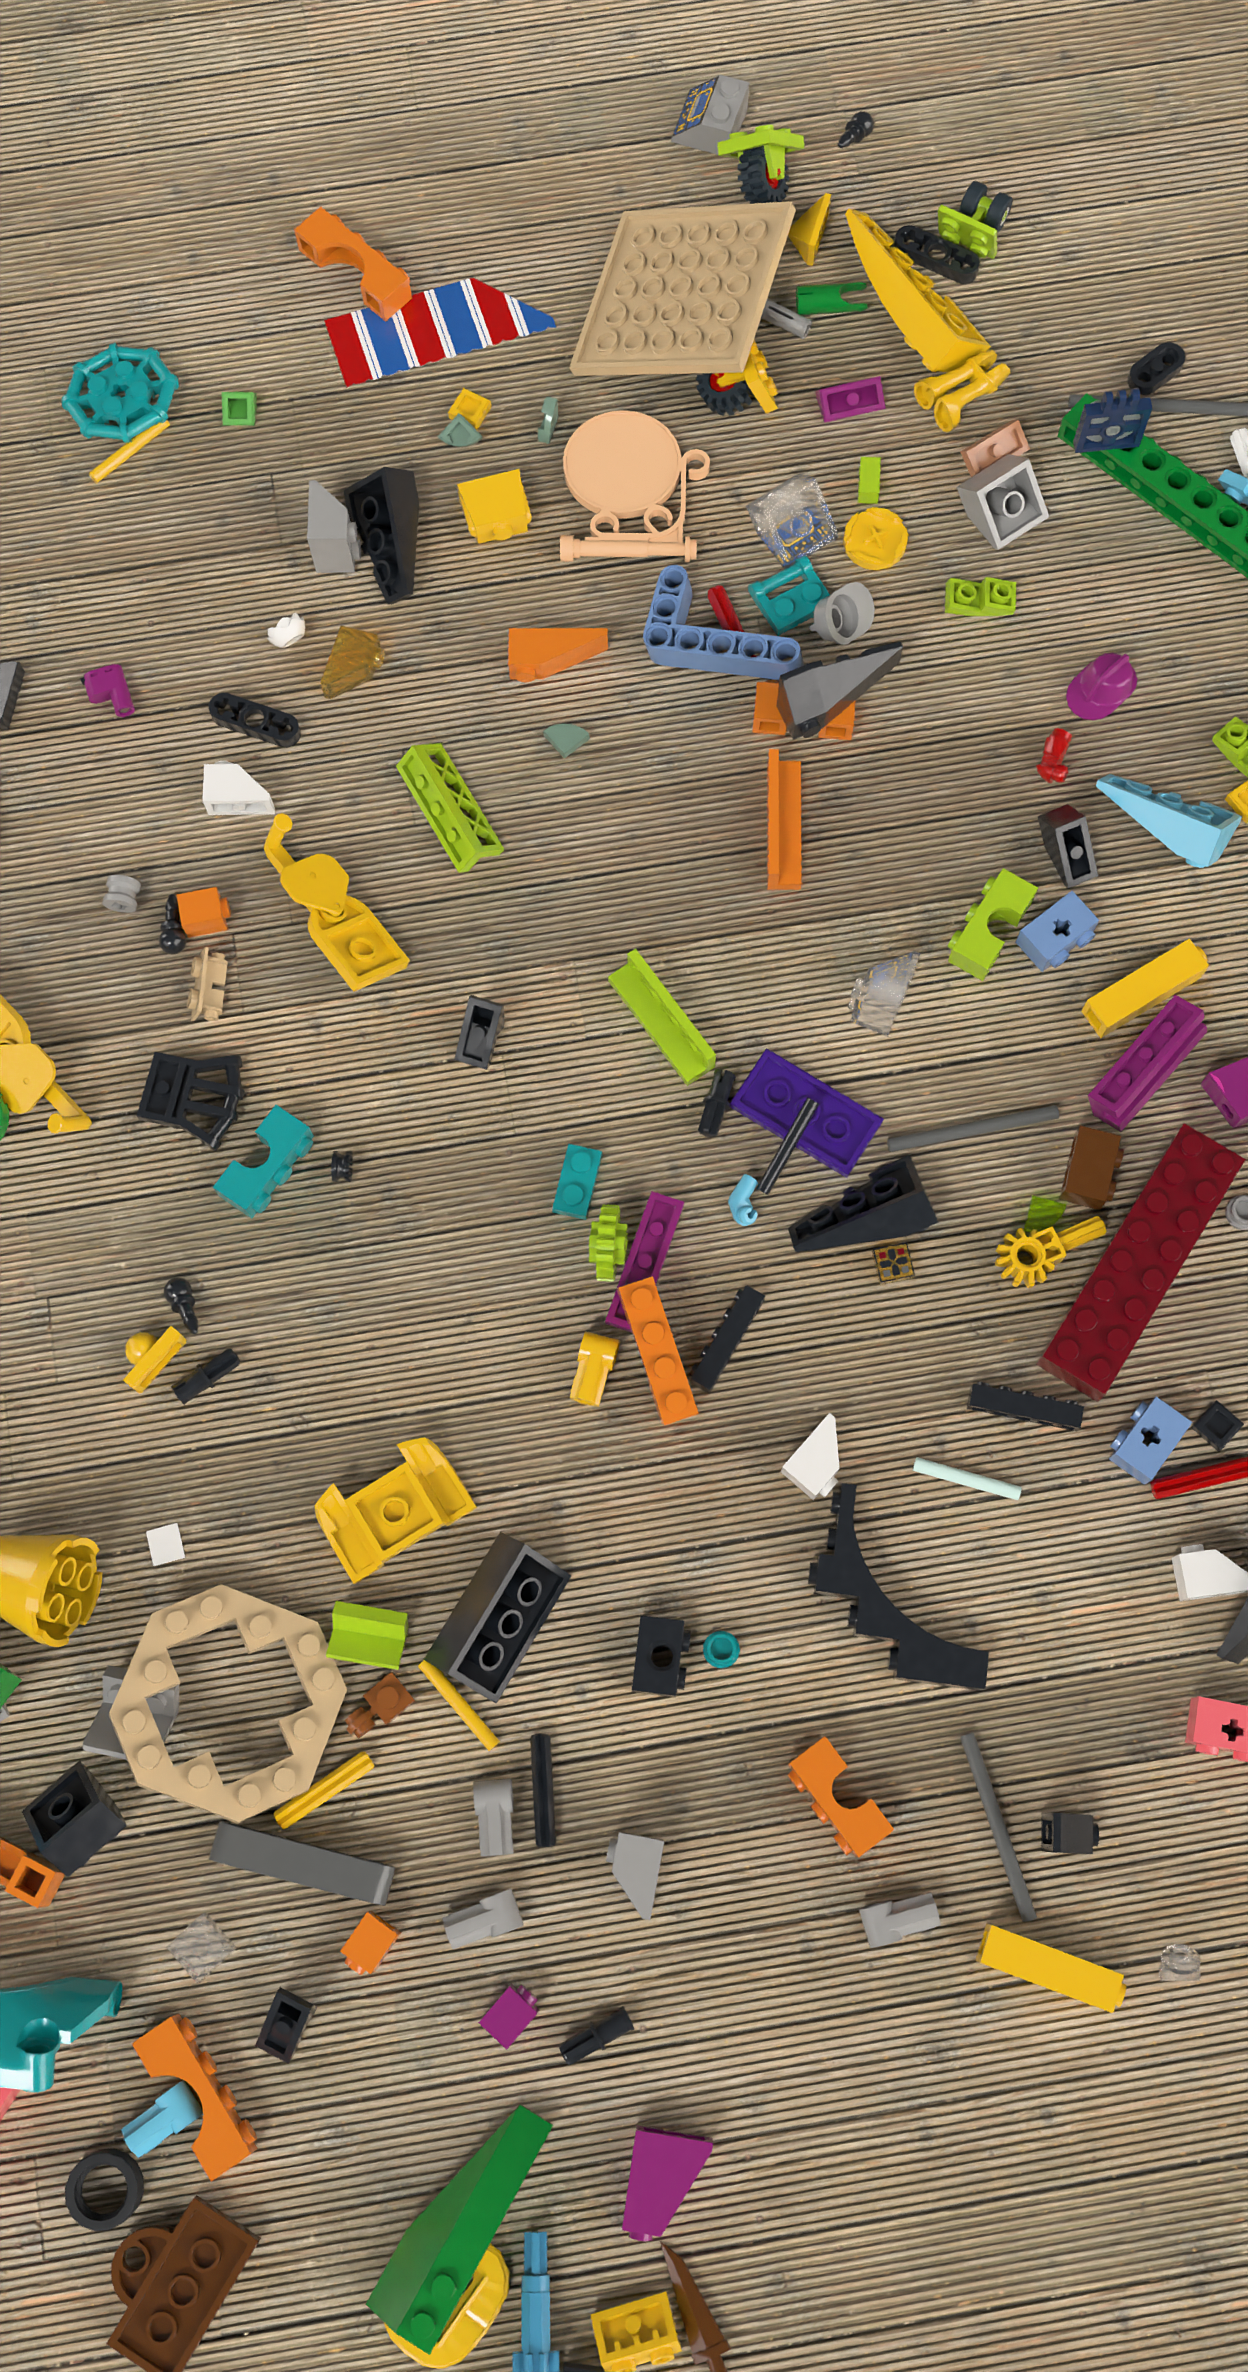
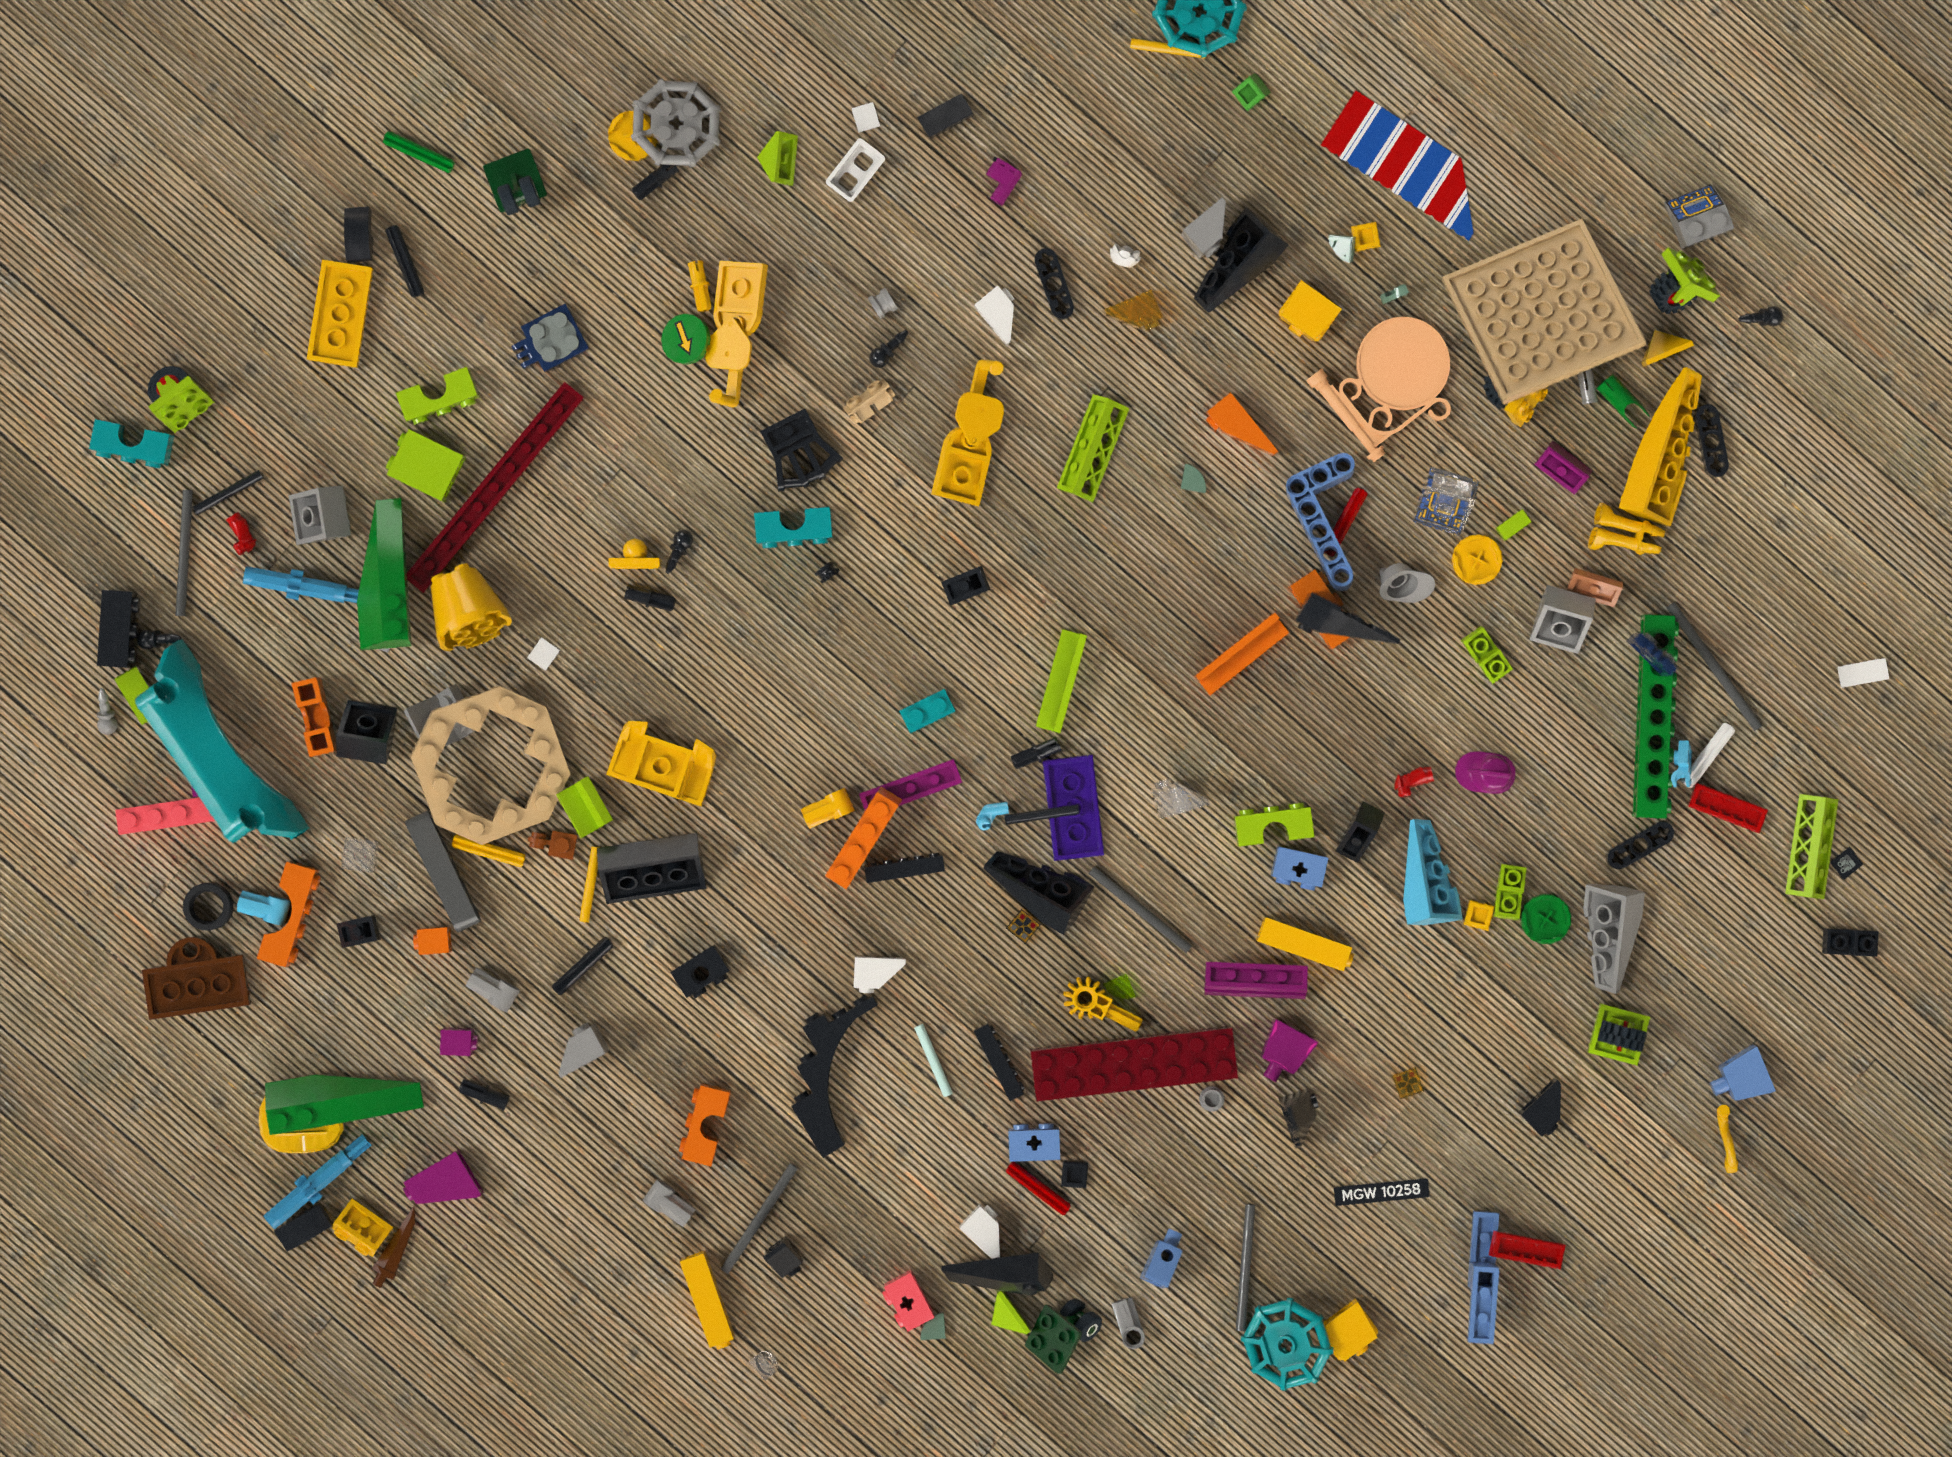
camera: 45 degrees right, 15 degrees up
orange brick [177,887,231,938] -> none
orange arch [294,206,412,322] -> none
light grey piece [473,1778,514,1857] -> none
lime gear [589,1204,628,1282] -> none
teal plate [703,1631,740,1669] -> none
teal plate [748,555,830,636] -> none
lime plate [938,181,1013,259] -> none
reddish brown brick [1059,1125,1124,1210] -> none
black plate [1127,342,1186,395] -> none

